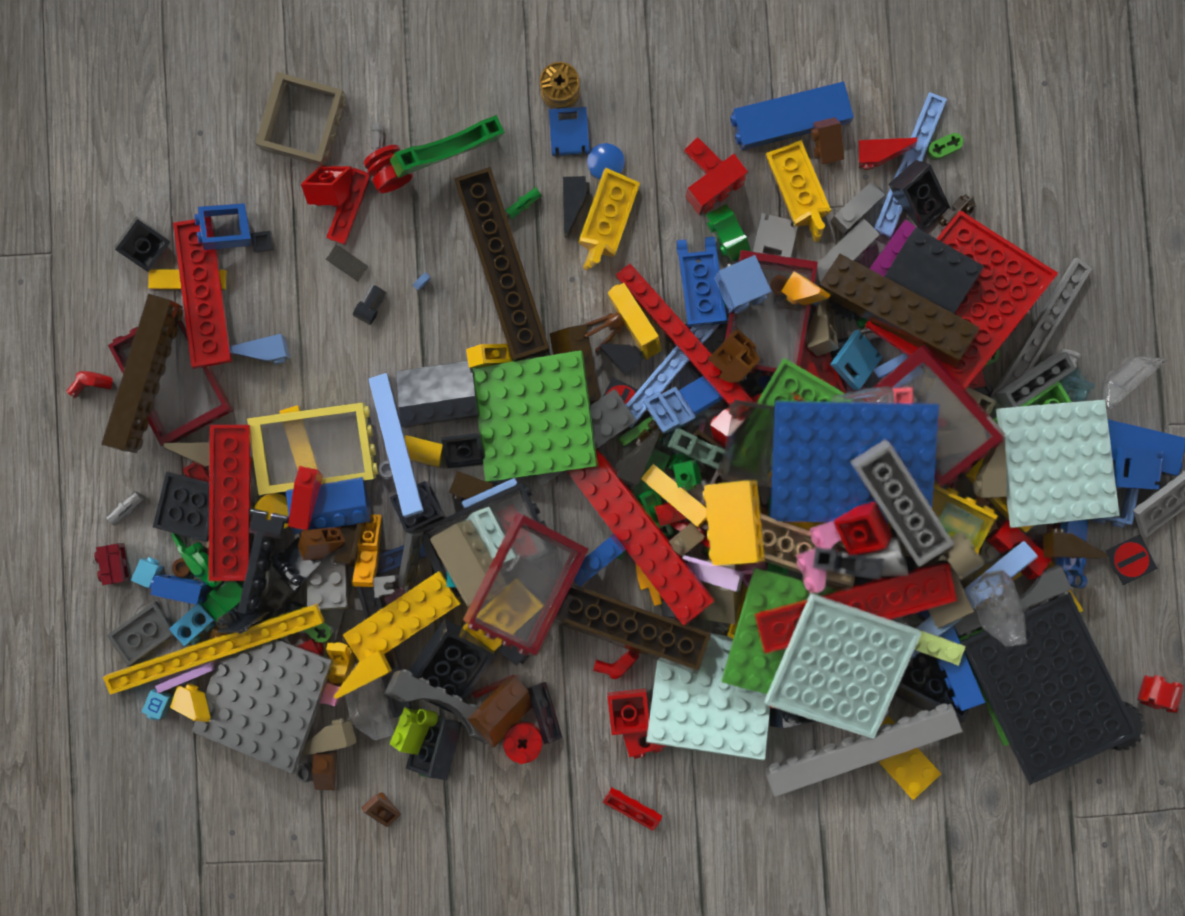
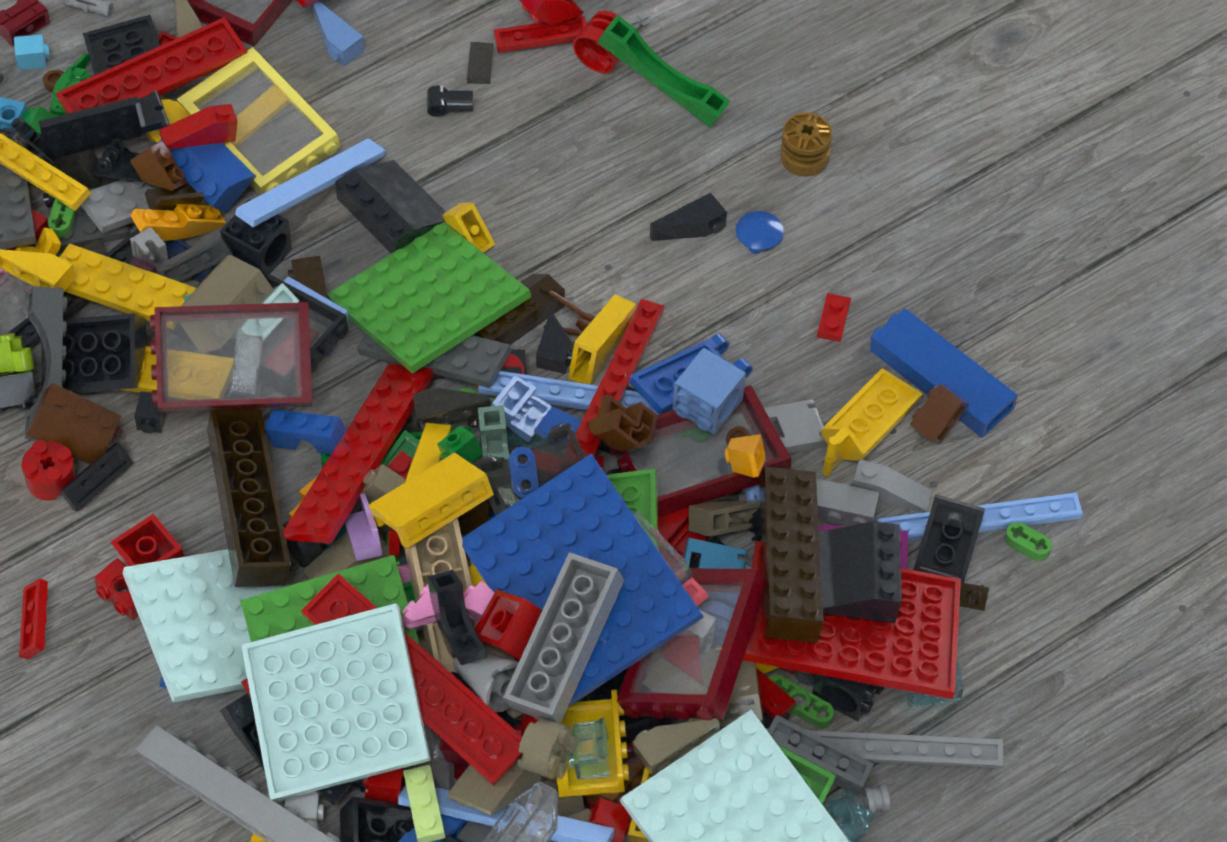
camera: 55 degrees right, 30 degrees down
blue window [150,574,211,605] -> none
yellow brick [405,435,444,468] -> none
medium blue tile [413,273,431,290] -> none
black slope [441,433,484,469] -> none
dark brown brick [454,167,550,362] -> none
green pin [505,187,542,219] -> none
blue container [549,107,590,156] -> none
yellow hinge [578,168,640,270] -> none
red arm [593,650,639,679] -> none
red brick [685,154,748,215] -> none
green brick [706,204,751,262] -> none
red slope [858,137,917,170] -> none
none -> blue plate [508,447,539,499]

